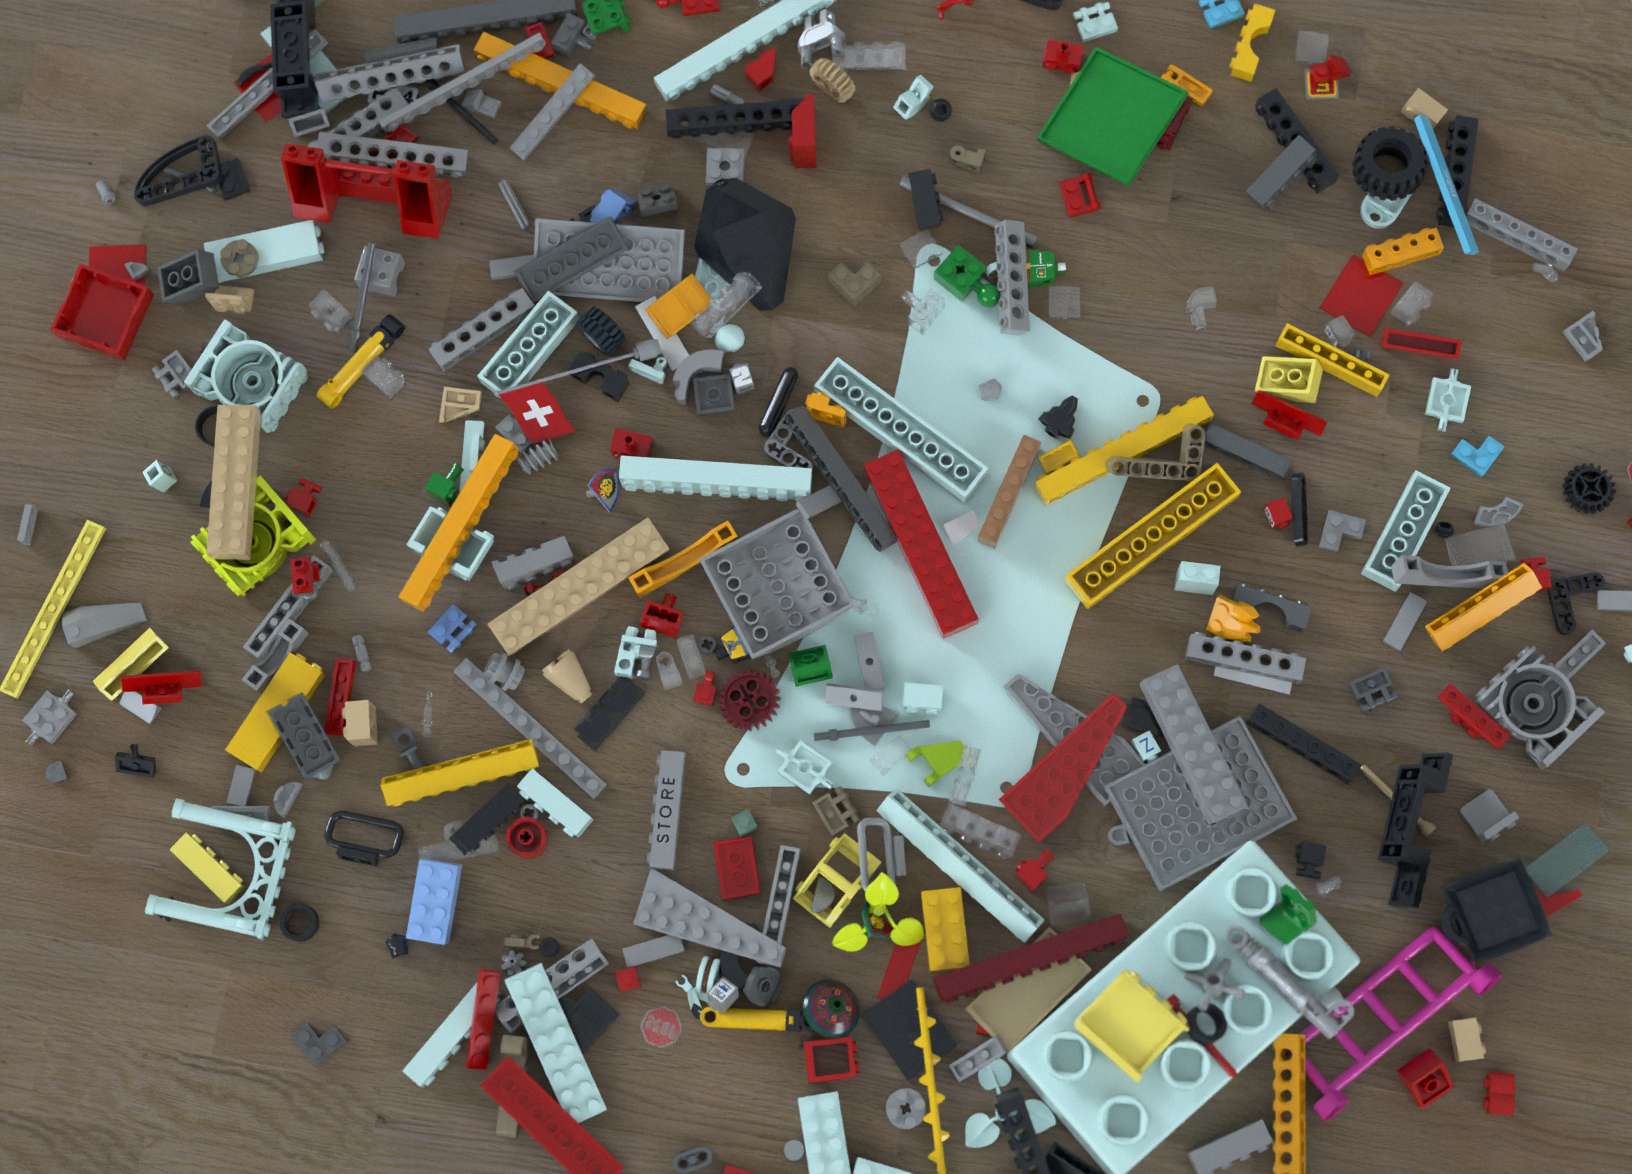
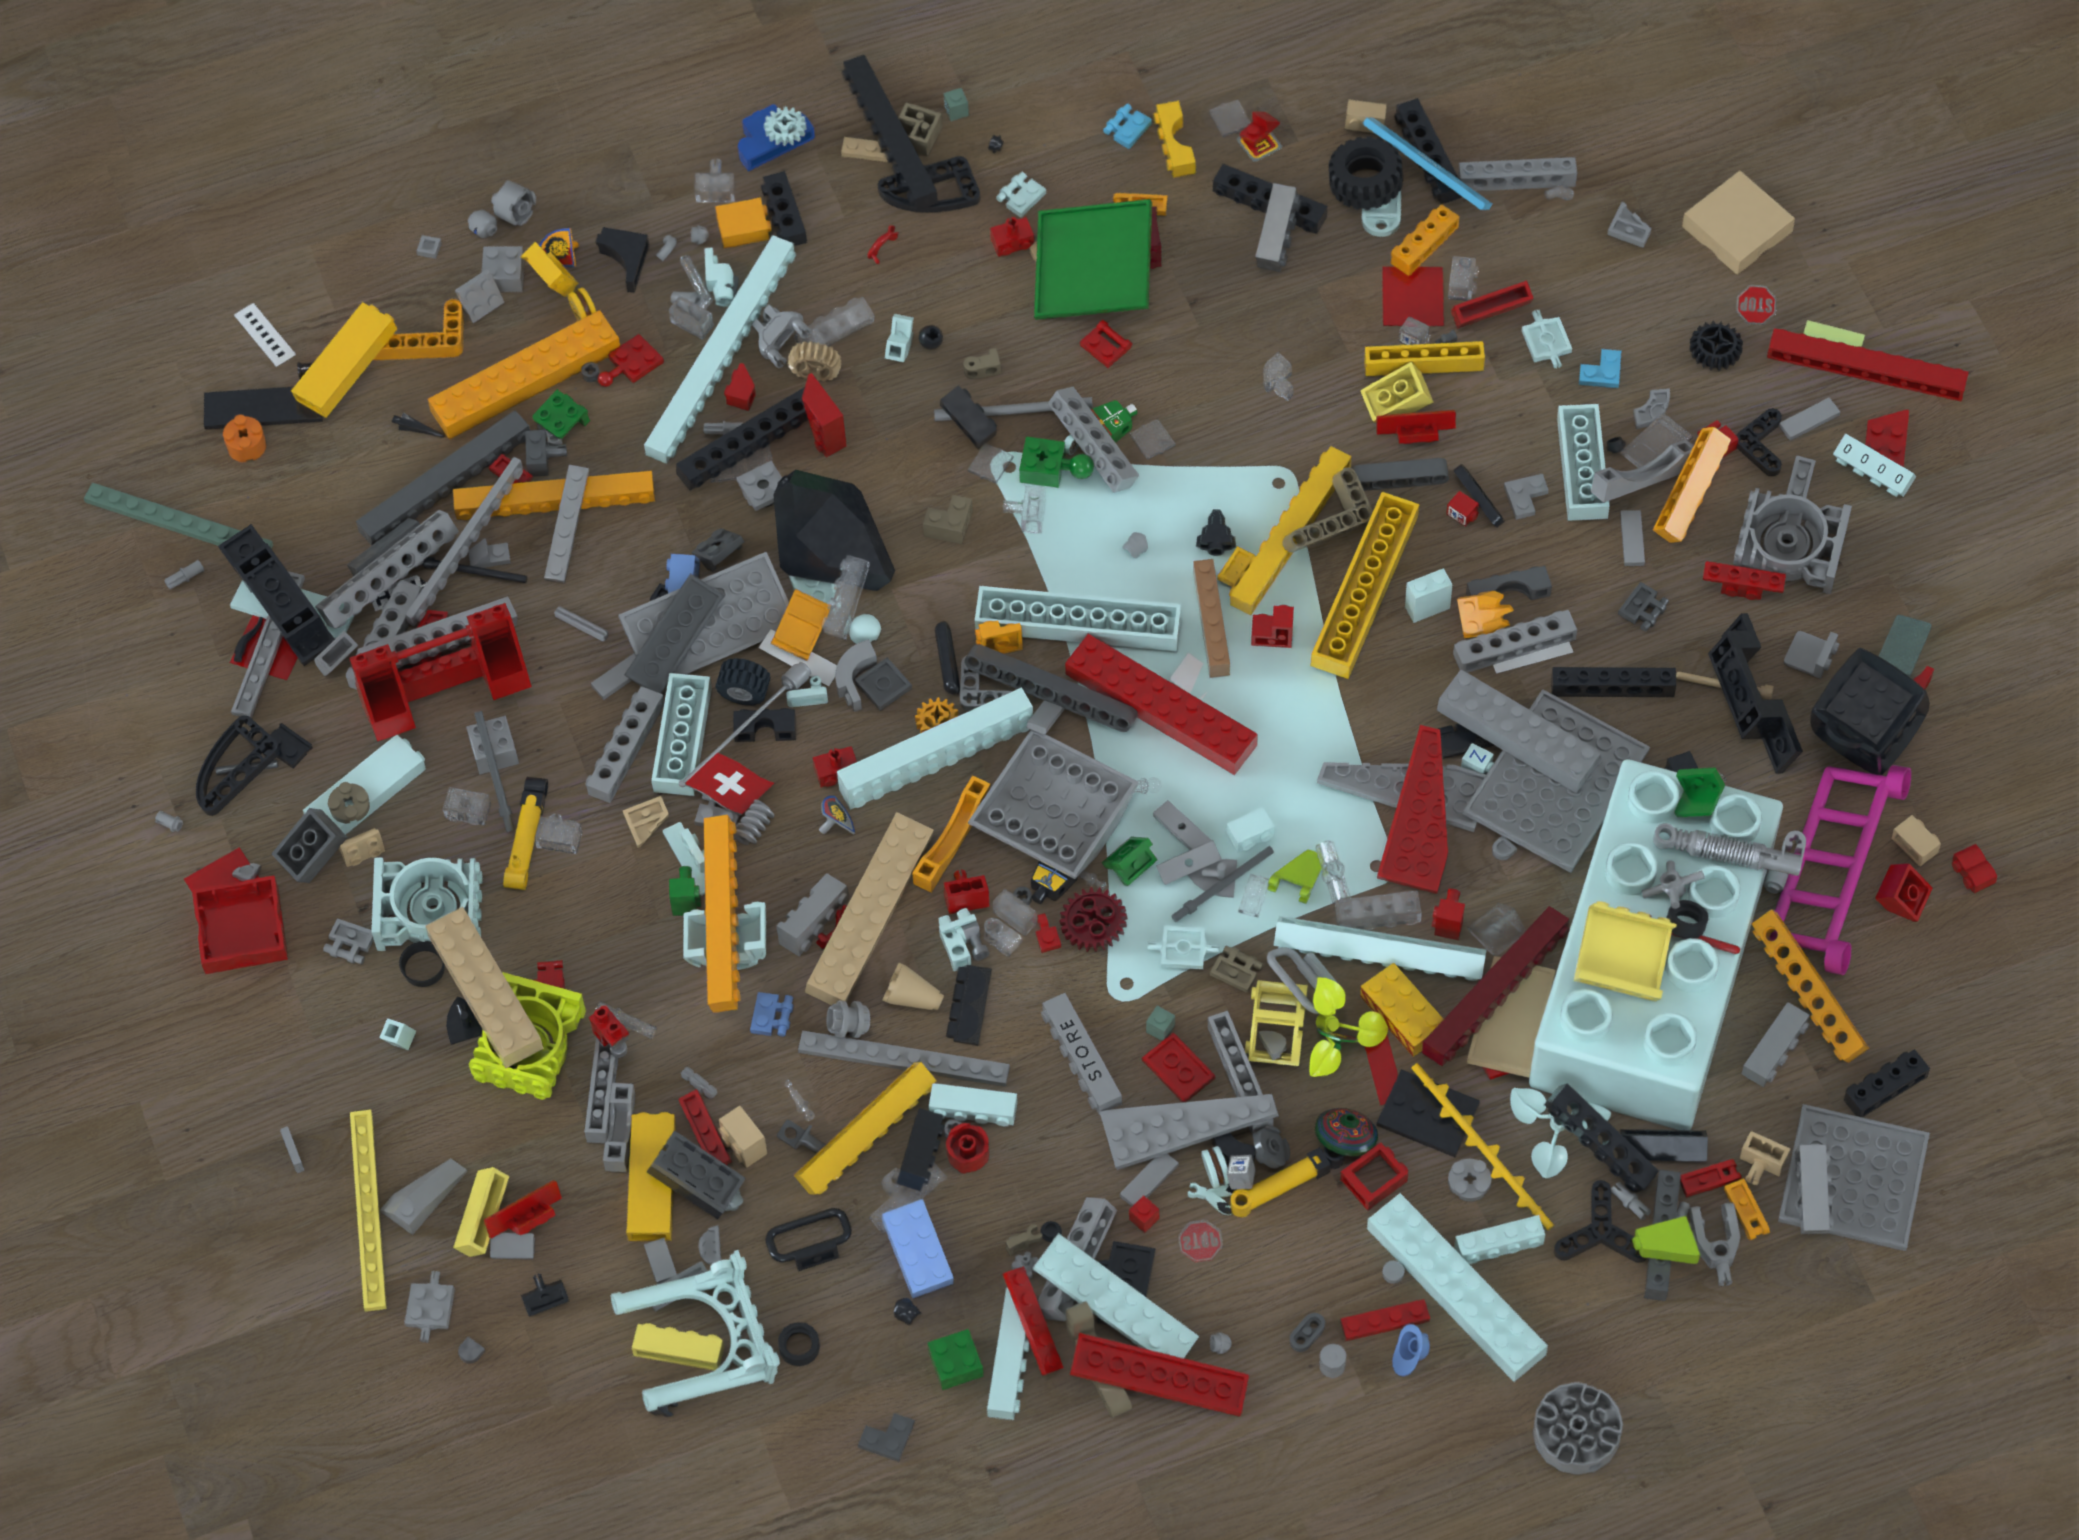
camera: 35 degrees left, 15 degrees down
brick [729,363,755,395] -> none
light grey tile [949,1035,1008,1083] -> none
none -> light orange gear [915,697,959,733]
none -> green brick [927,1329,984,1390]
none -> light grey plate [1210,1332,1232,1354]
none -> red brick [1251,605,1294,648]

